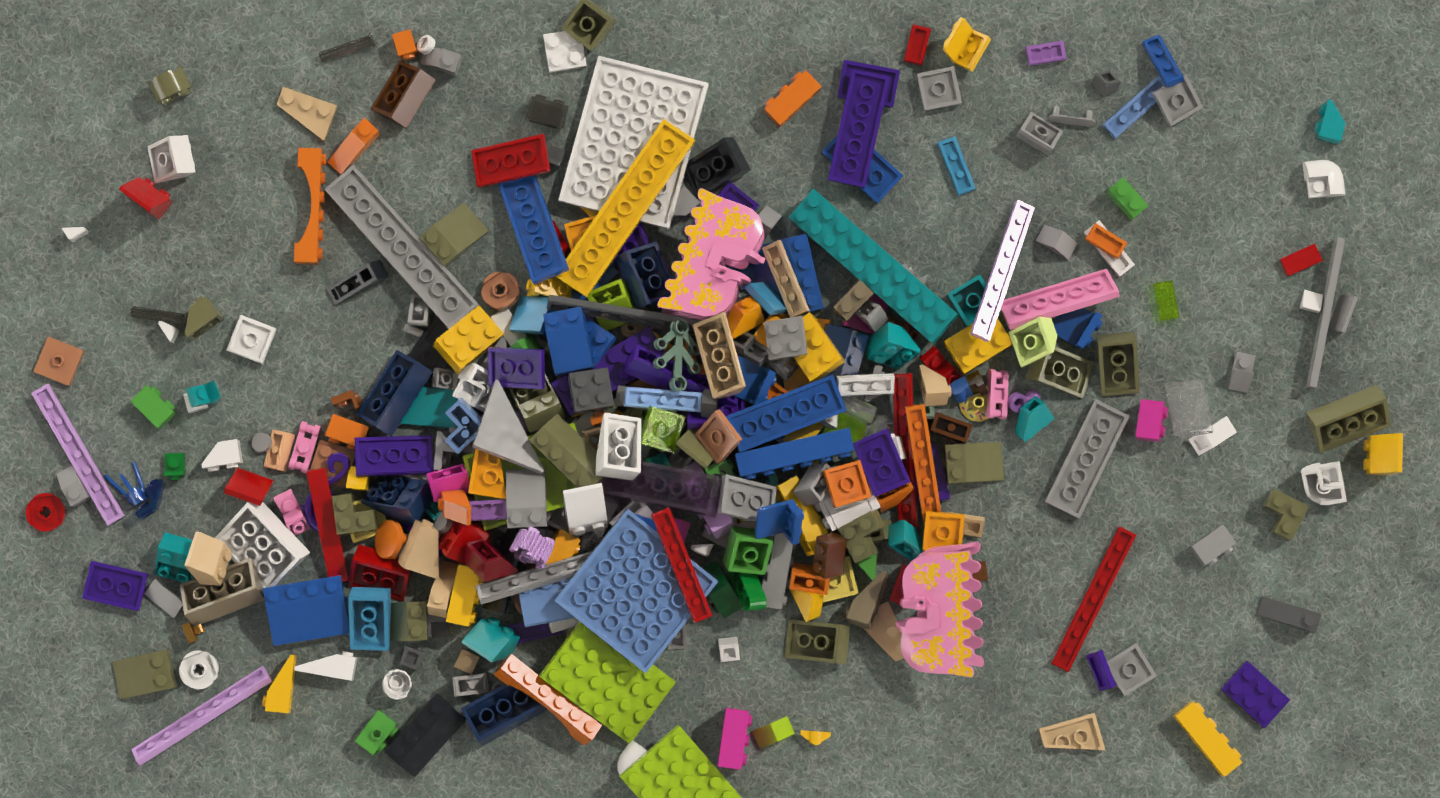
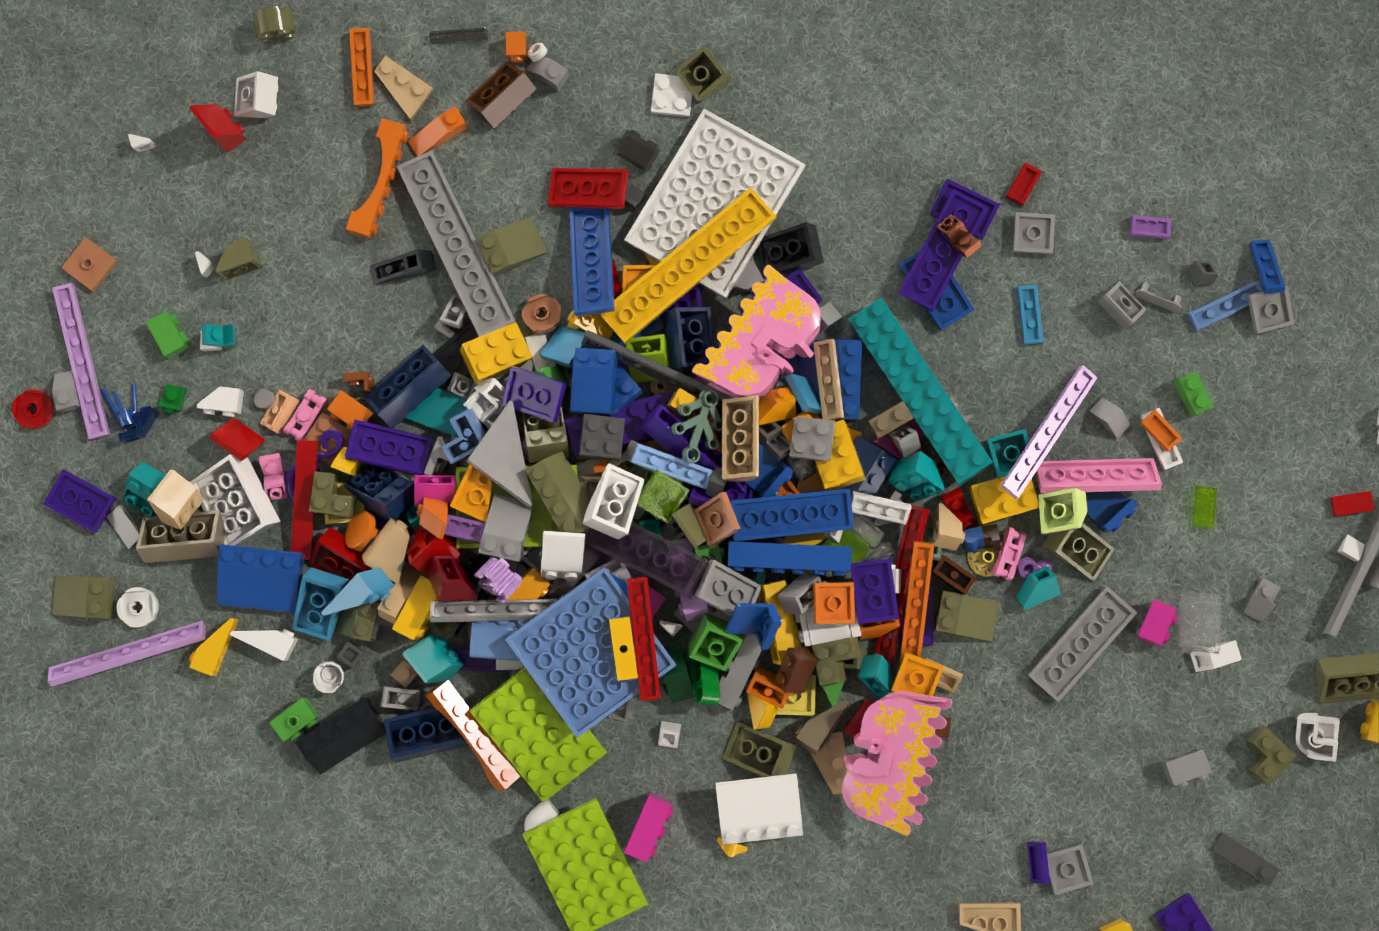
camera: 25 degrees right, 0 degrees up
clear smoke axle [131,306,188,327] -> none
pearl gold tile [182,623,205,643] -> none
white plate [226,315,277,364] -> none
light grey tile [433,511,453,533] -> none
lime slope [752,716,795,749] -> none
orange brick [764,70,822,128] -> none
yellow bracket [943,17,991,72] -> none
red tile [1051,526,1136,672] -> none
olive slope [1096,331,1140,397] -> none
none -> dark azure slope [321,567,395,616]
none -> orange plate [349,28,375,107]
none -> yellow tile [609,616,638,681]
none -> yellow brick [666,388,697,419]
none -> white slope [715,774,803,845]
none -> copper slope [936,214,982,258]

